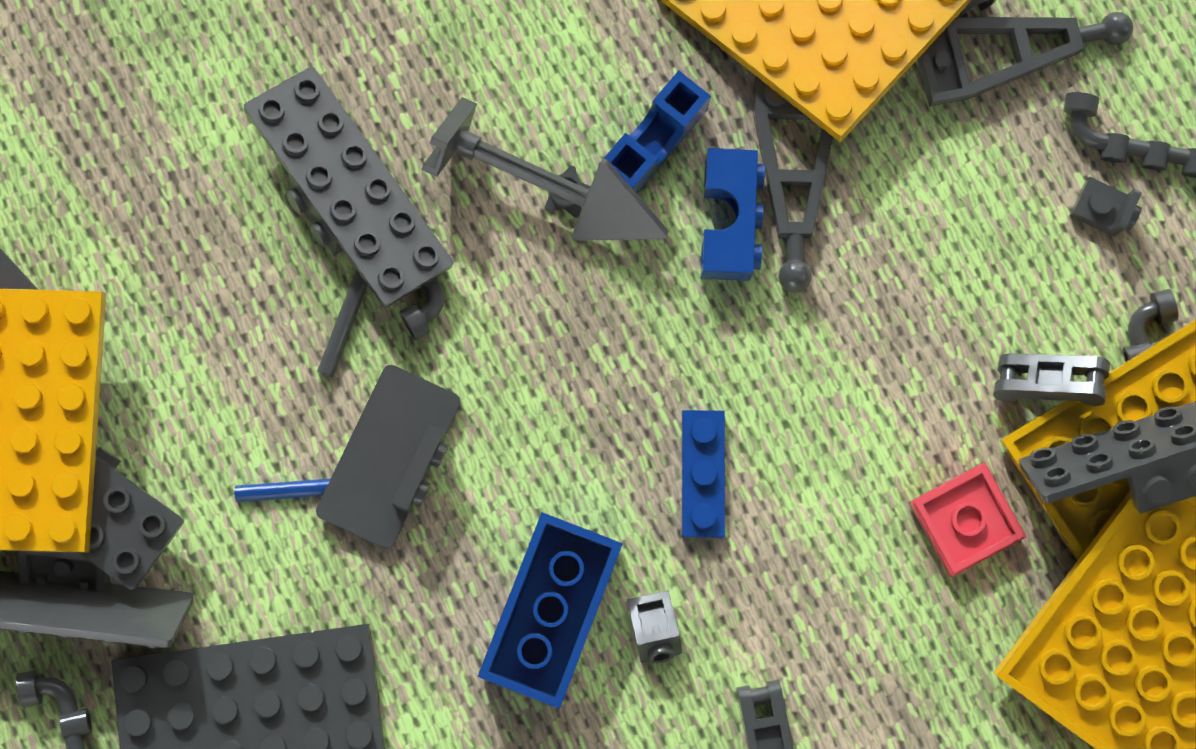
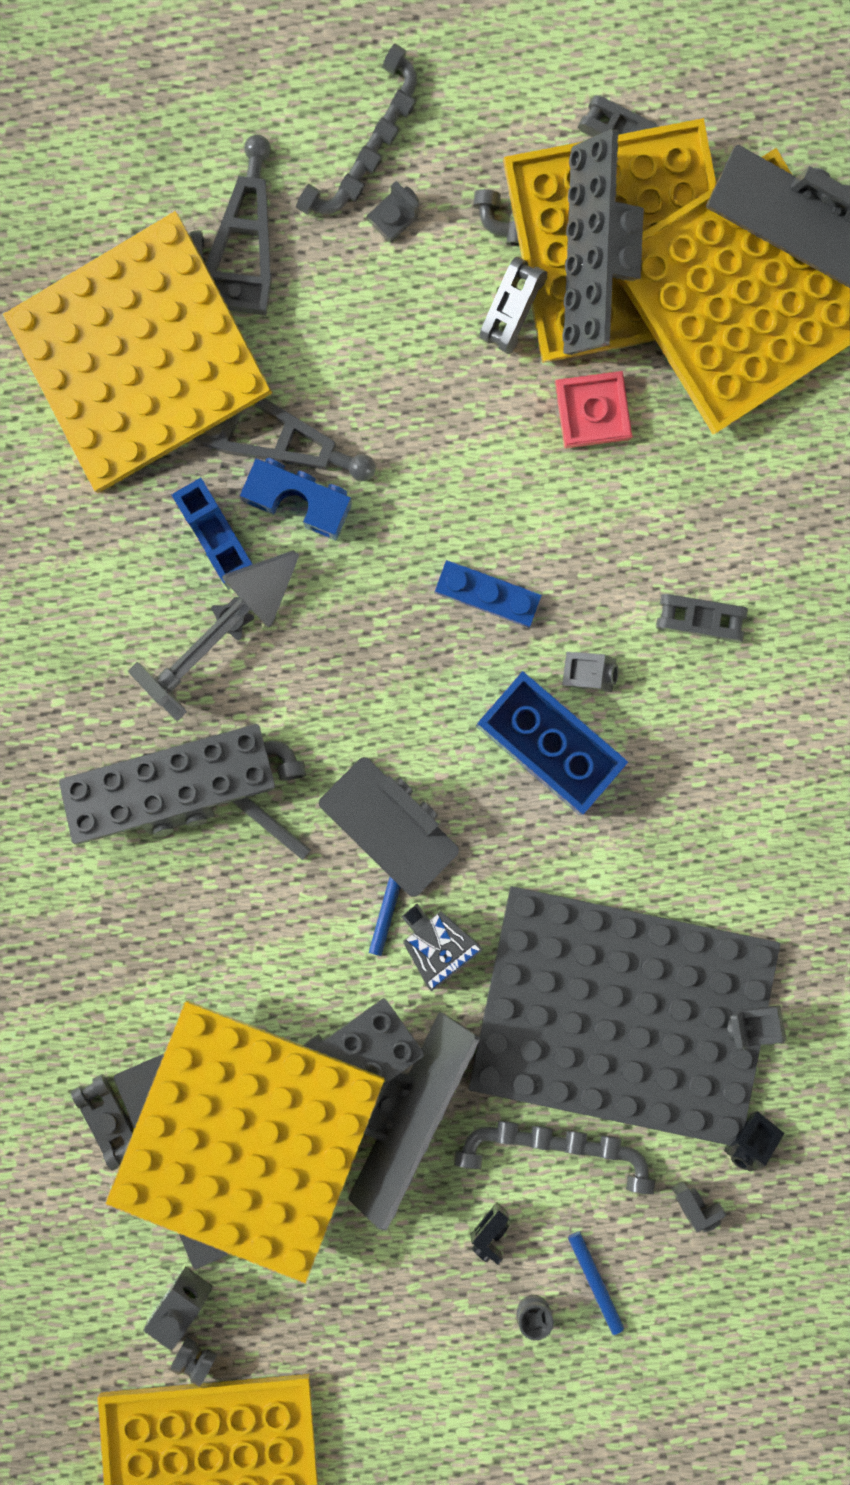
camera: 70 degrees left, 5 degrees up
none -> torso [401,904,483,992]

